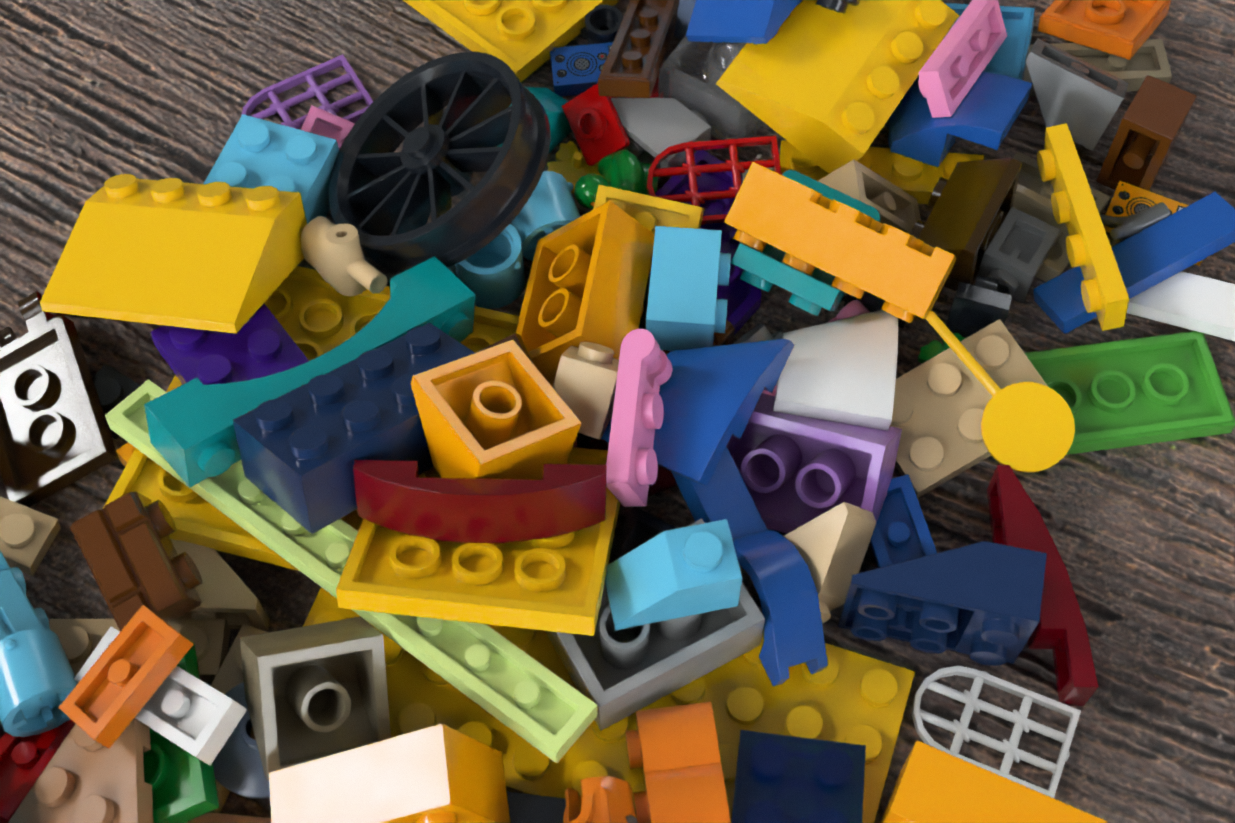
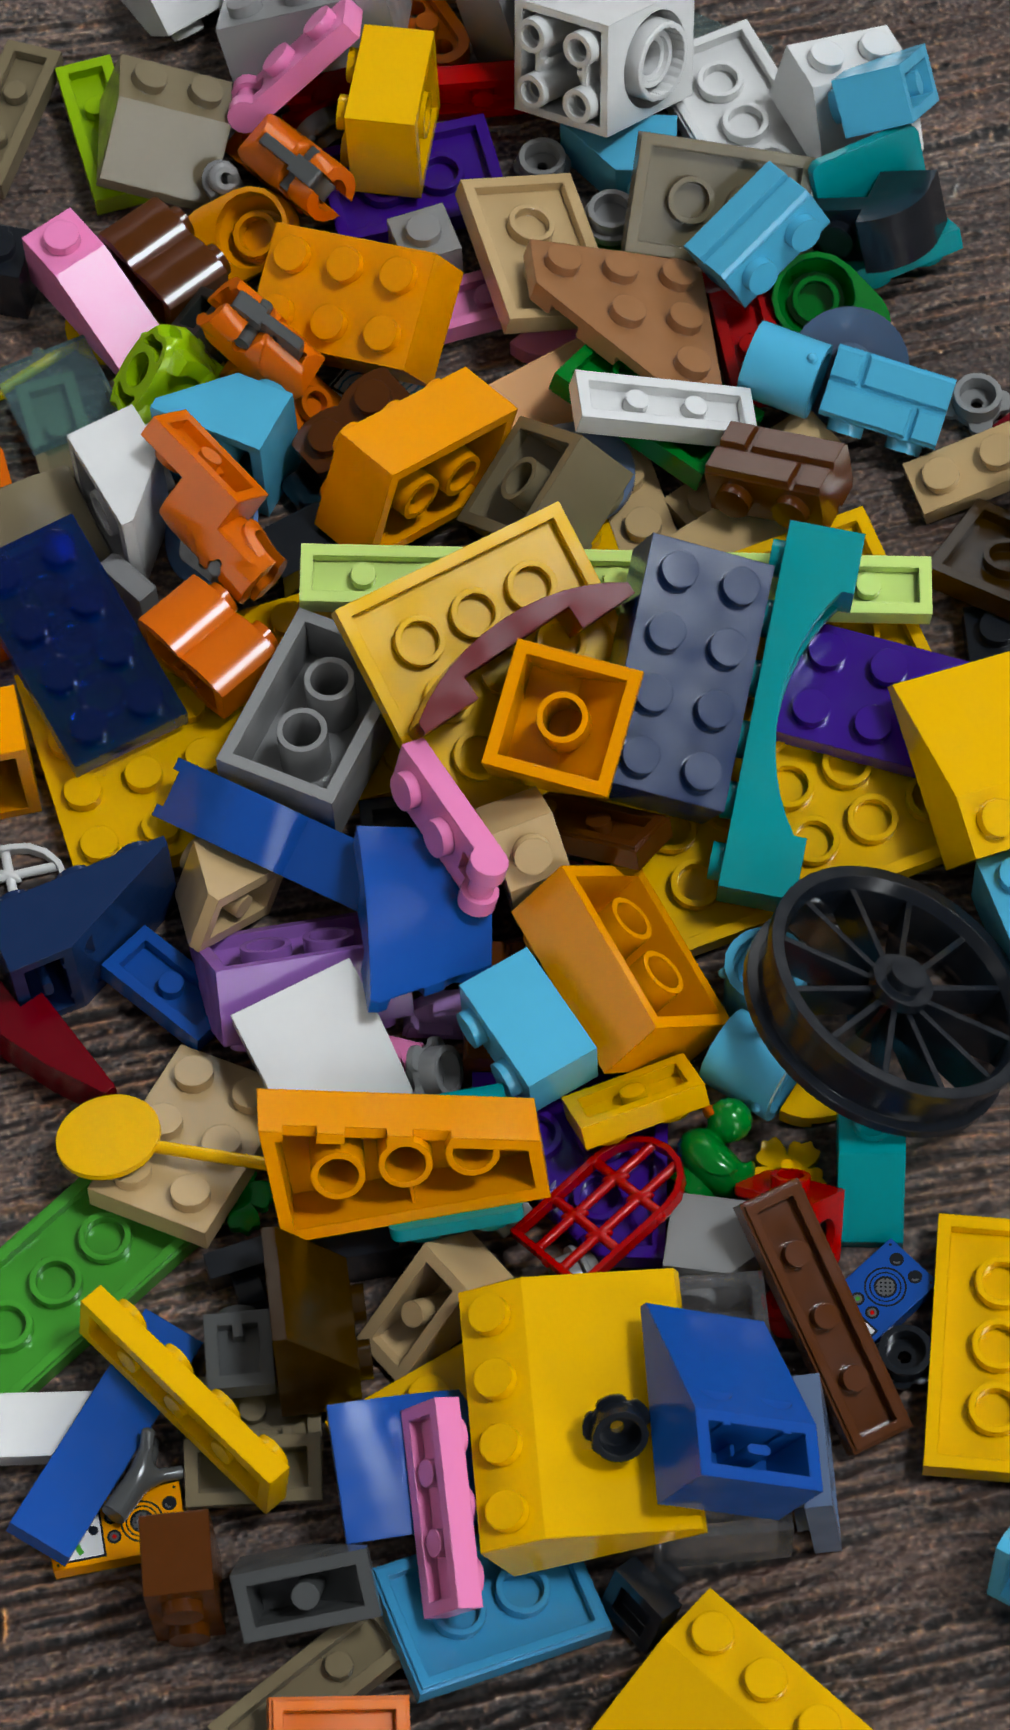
camera: 145 degrees right, 0 degrees up
orange plate [58,605,194,749] -> none
tan piece [301,216,387,296] -> none
medium azure slope [605,519,742,630] -> none

